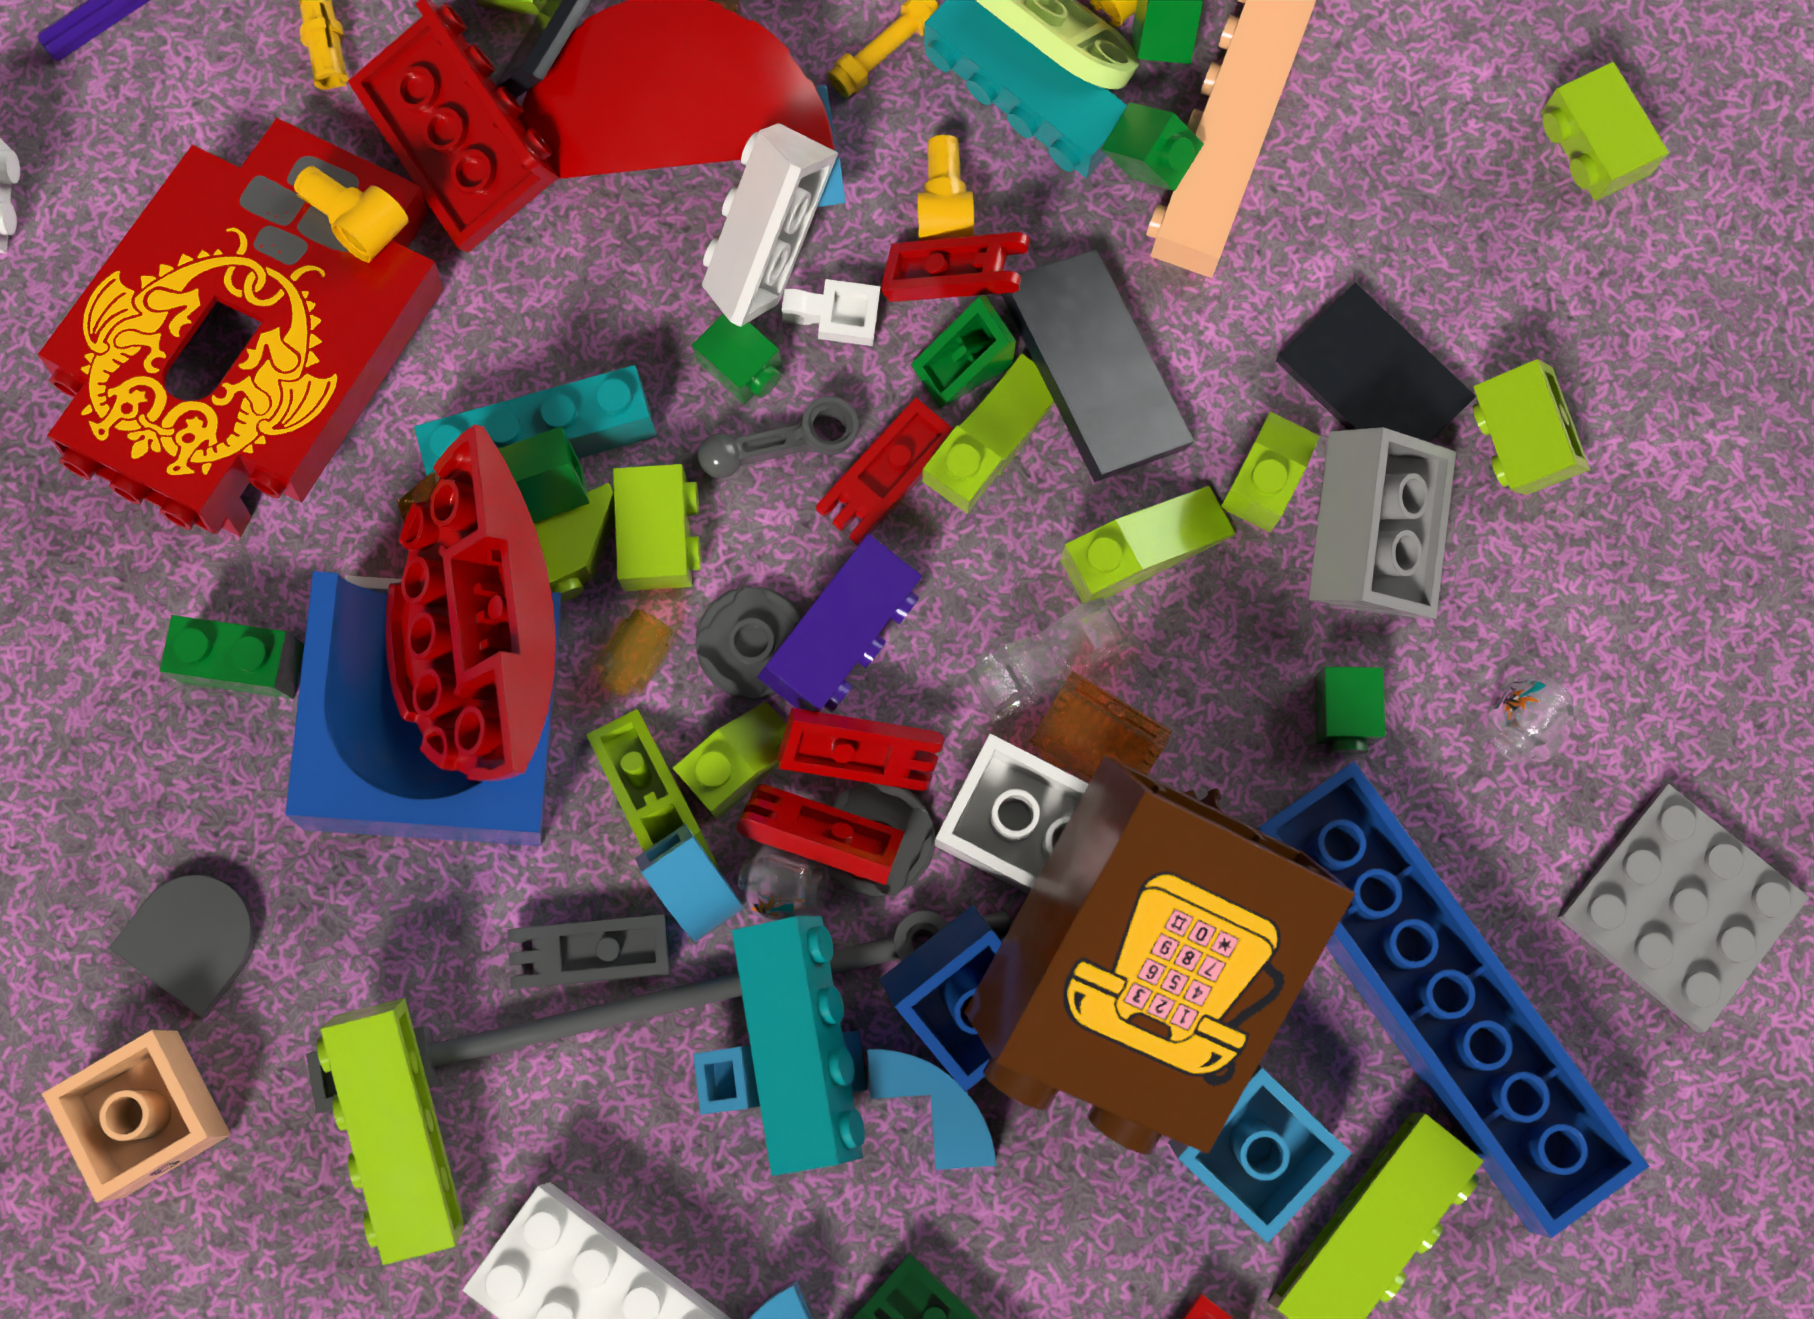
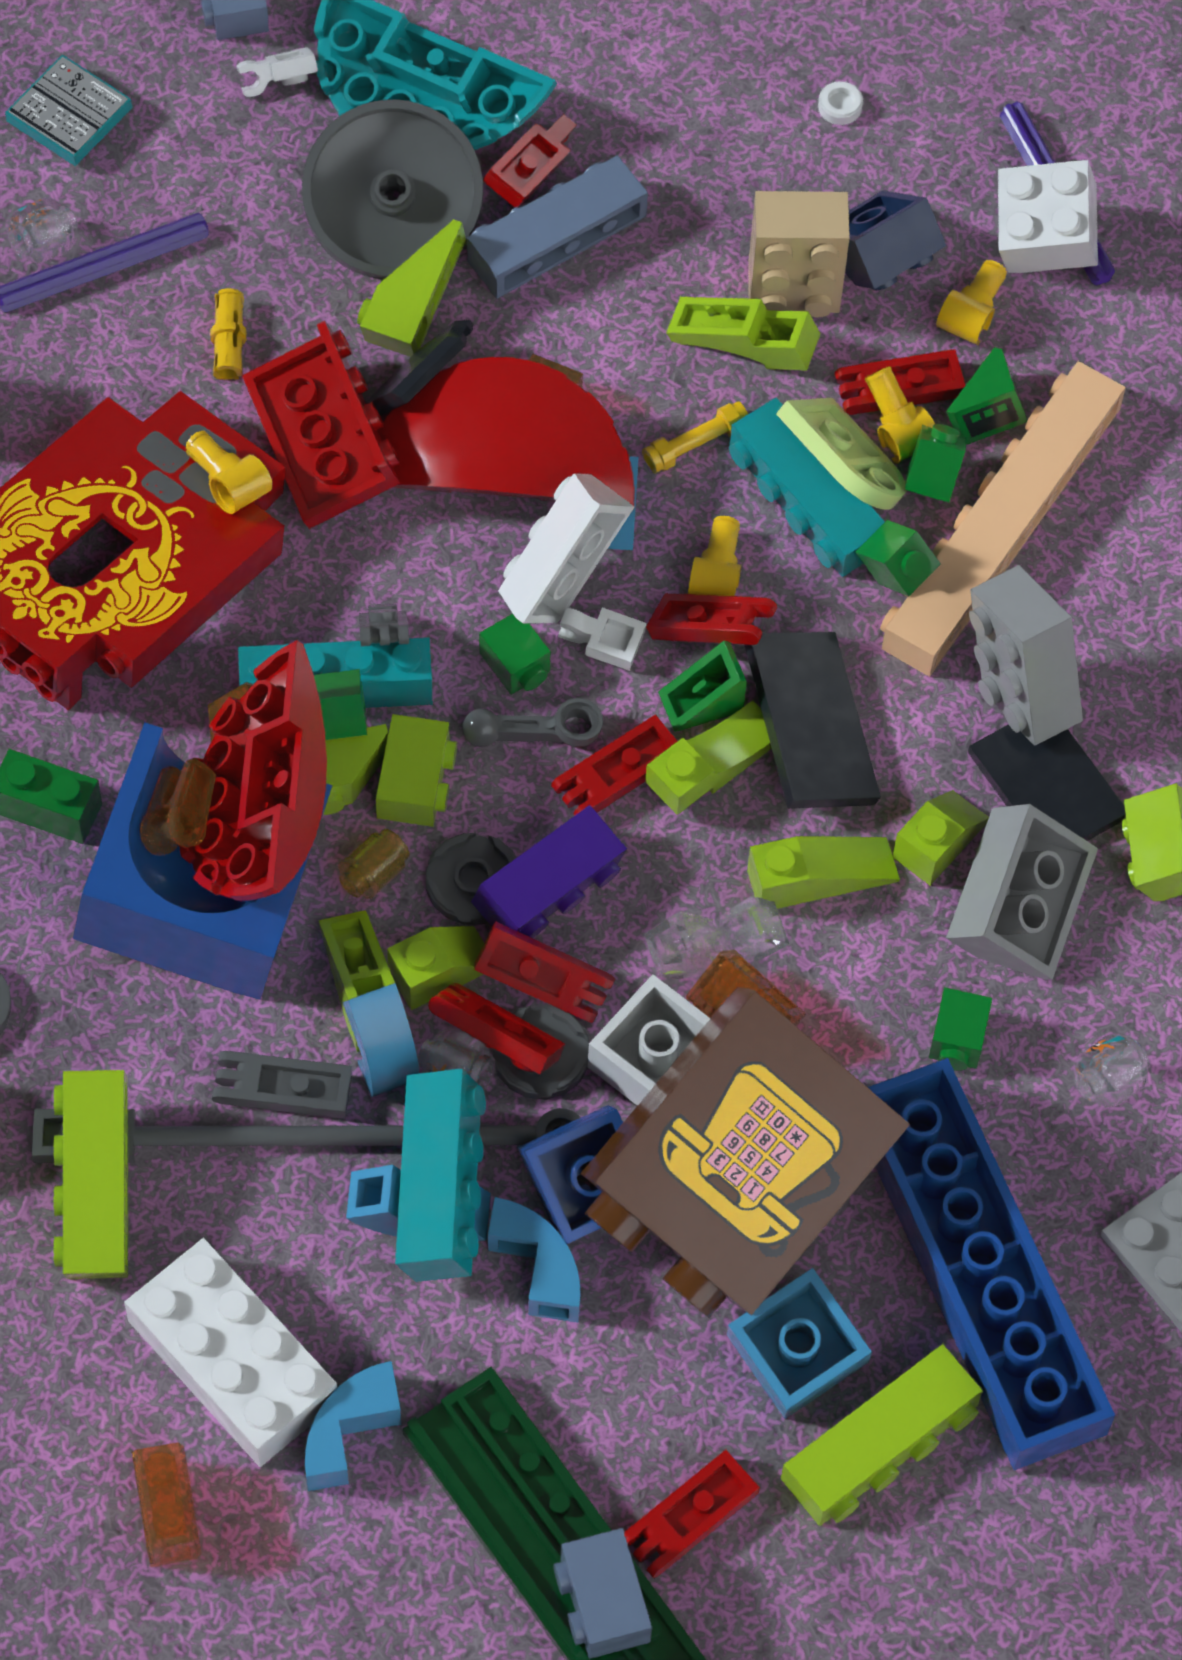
camera: 10 degrees right, 15 degrees down
none -> clear orange piece [140,758,216,856]
none -> dark grey hinge [359,604,409,647]
none -> light grey brick [969,565,1083,746]

